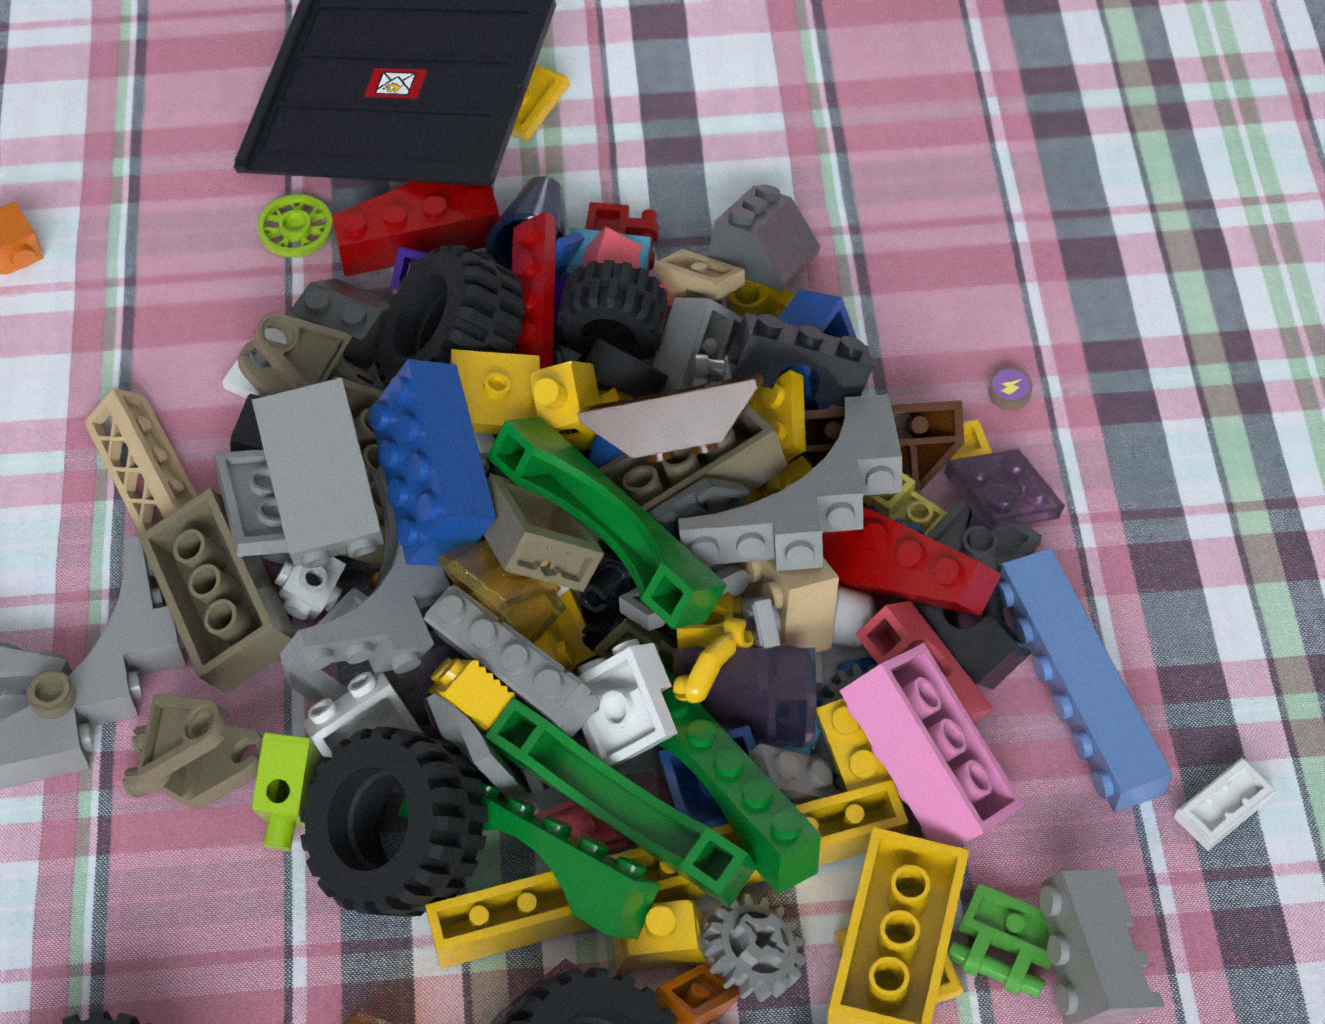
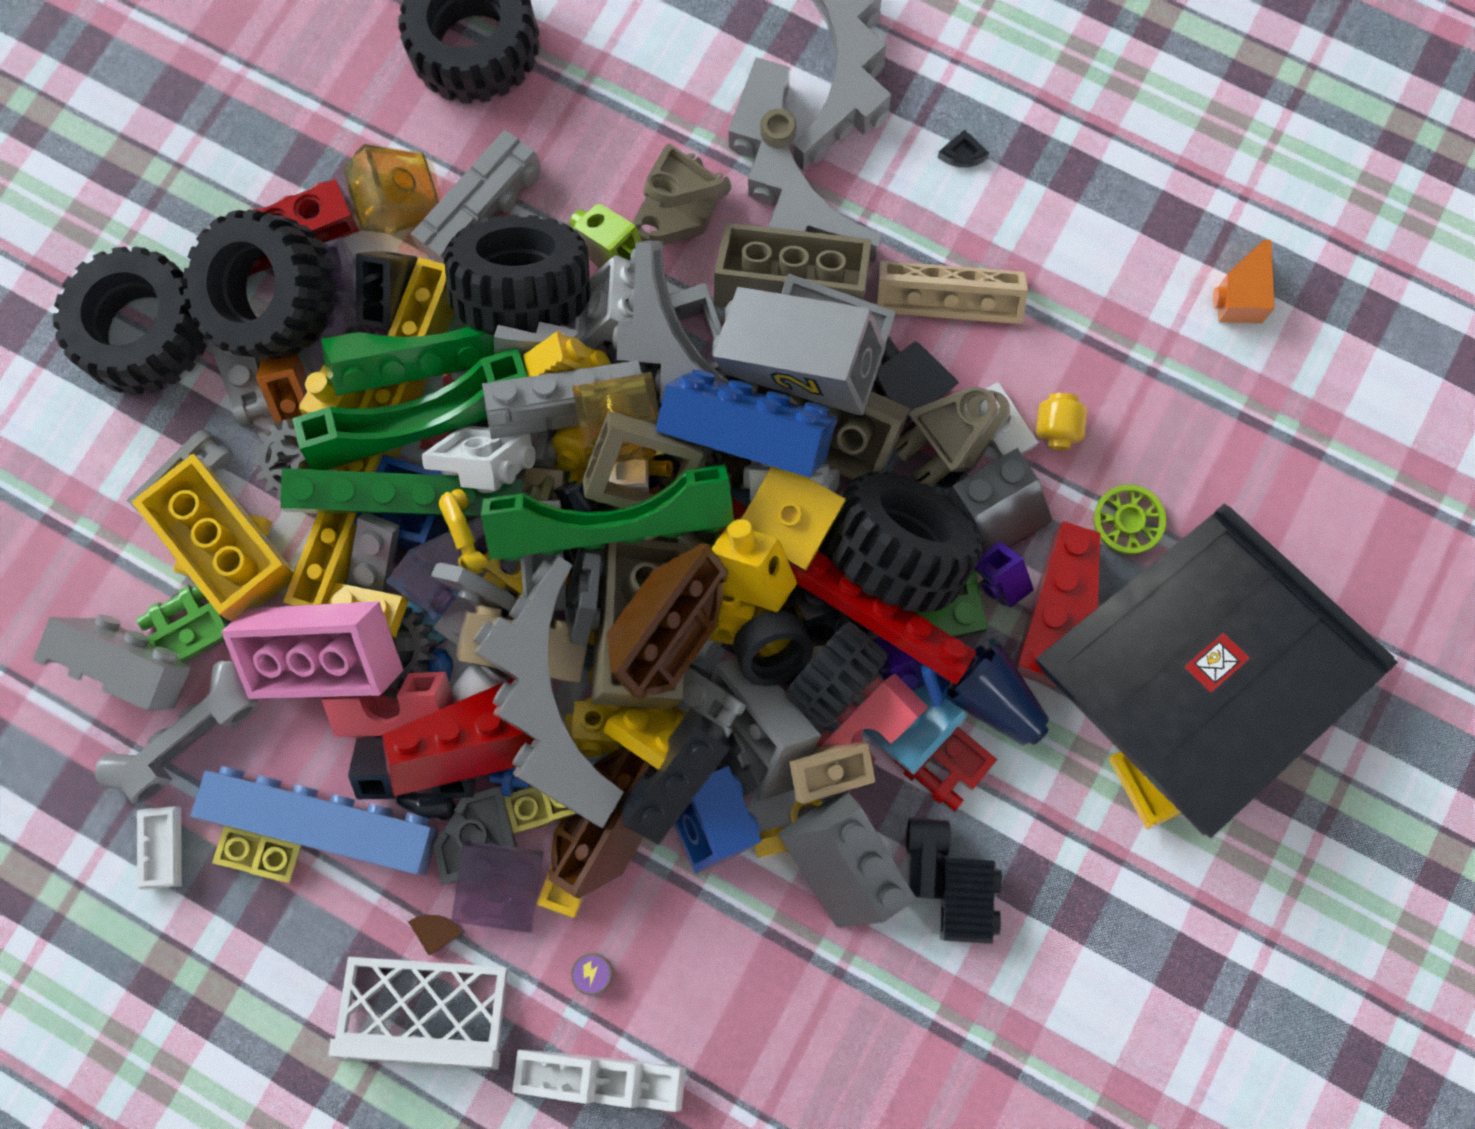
camera: 130 degrees right, 20 degrees up
none -> light grey plate [95,661,259,804]
none -> light yellow slope [212,825,301,883]
none -> white fence [328,957,508,1070]
none -> black torso [356,251,418,330]
none -> reddish brown tile [408,914,465,956]
none -> light grey brick [410,130,541,264]
none -> white slope [512,1050,686,1112]
none -> black piece [906,817,951,899]
none -> black brick [940,858,1002,944]
none -> yellow head [1036,393,1088,450]

